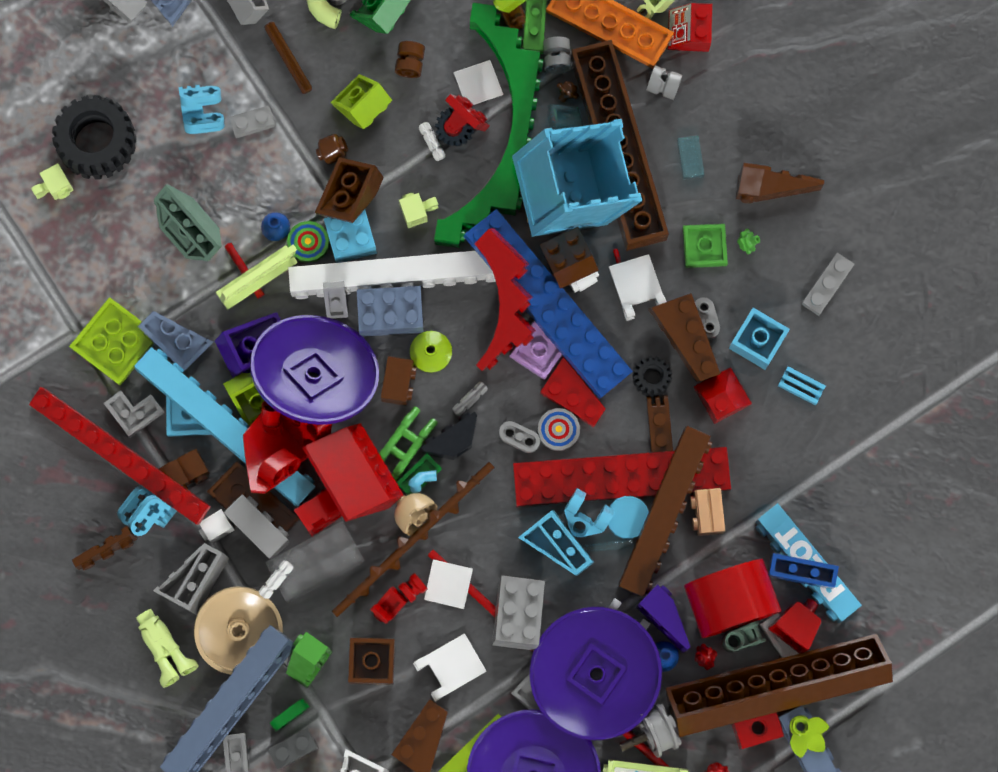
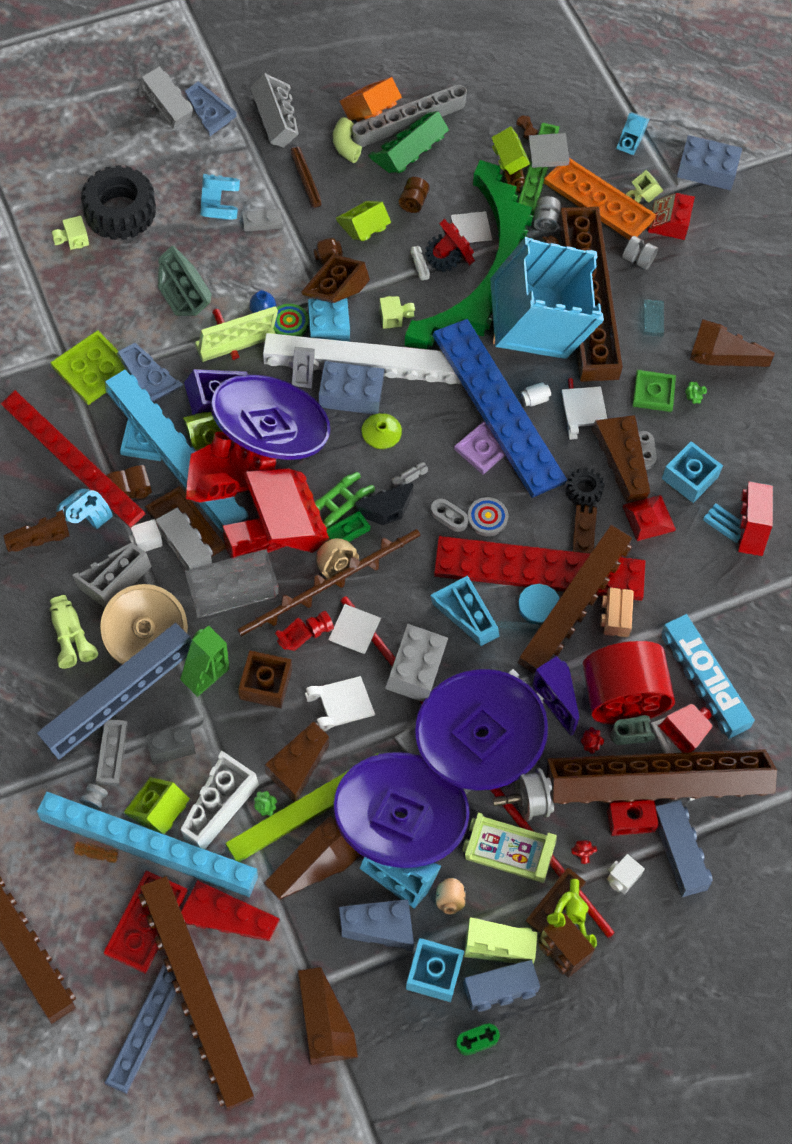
camera: 10 degrees right, 15 degrees down
light grey plate [104,391,164,438] -> none
white axle [259,560,294,599] -> none
green beam [269,698,310,732] -> none
reddish brown brick [381,356,417,406] -> none
medium azure arm [408,470,437,493] -> none
red arch [475,228,536,371] -> none
reddish brown brick [540,227,599,289] -> none
red wing [540,357,606,428] -> none
medium azure piece [564,488,614,537] -> none
blue brick [655,641,679,672] -> none
blue brick [768,553,839,589] -> none
lime plate [789,715,829,758] -> none
light grey plate [801,253,855,316] -> none
none -> red wedge [738,481,773,556]

